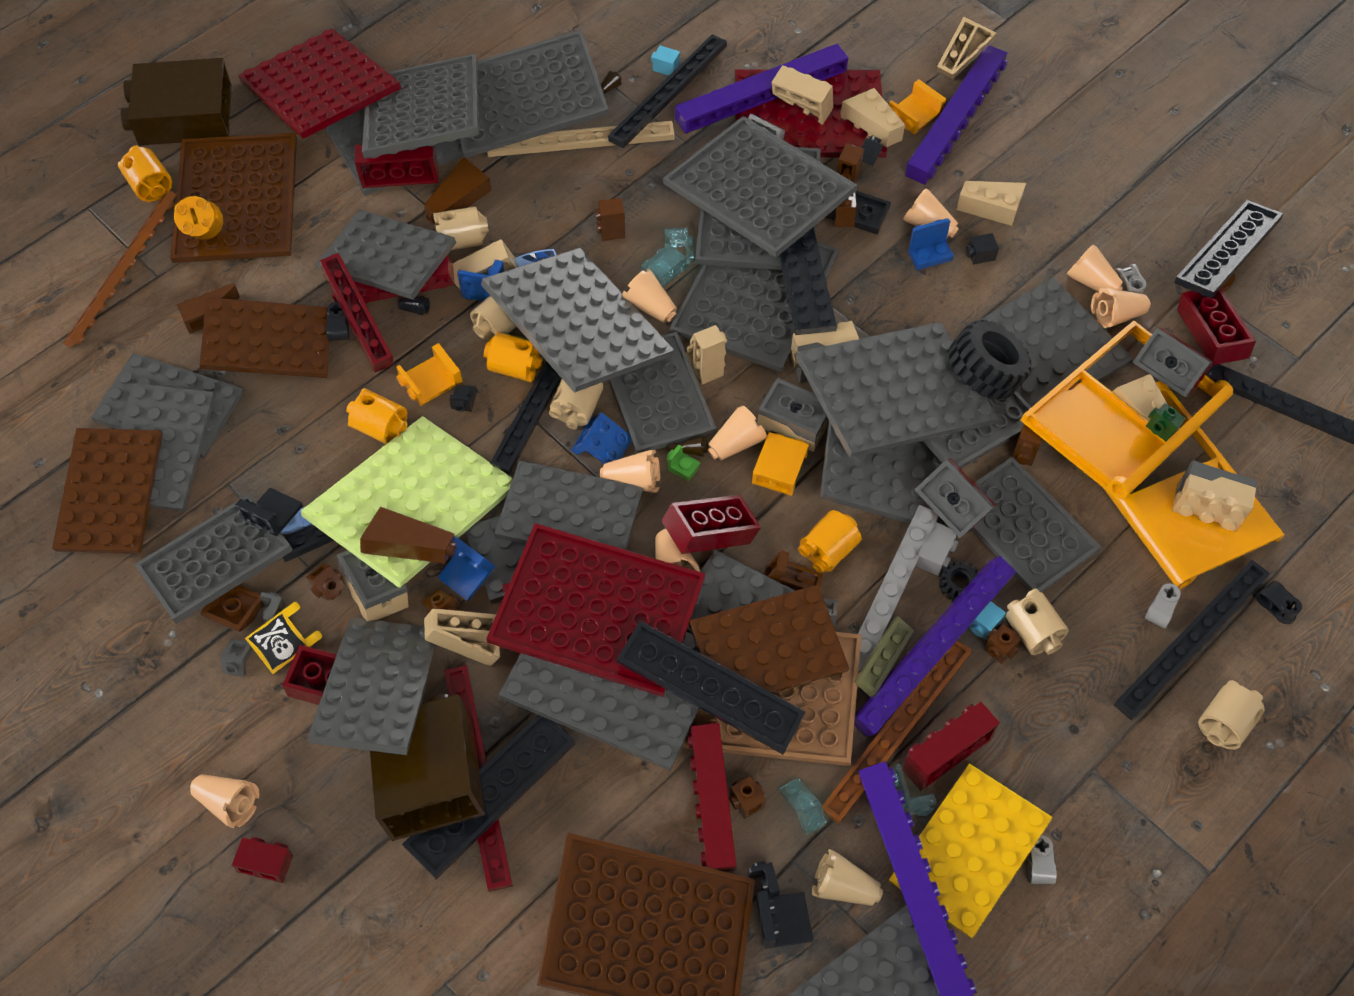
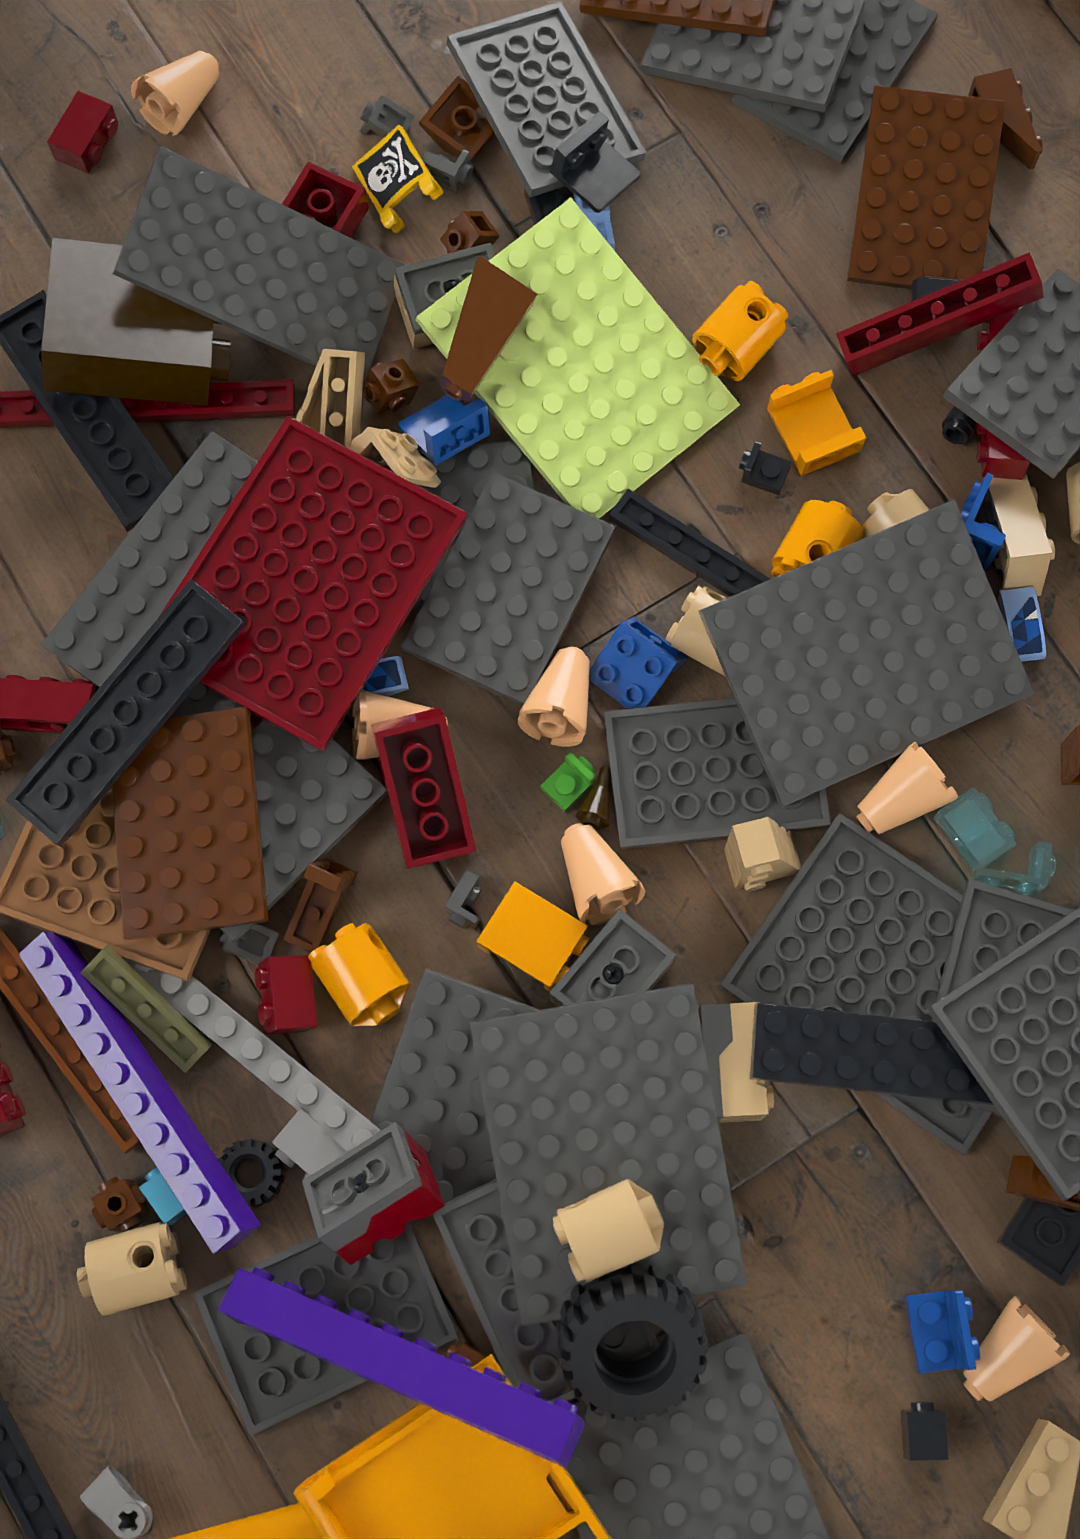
camera: 105 degrees right, 15 degrees up
none -> dark purple brick [218,1267,586,1469]
none -> dark red brick [255,955,317,1035]
none -> tan bracket [349,427,441,488]
none -> dark grey bracket [445,869,482,930]
none -> tan cylinder [552,1179,664,1283]

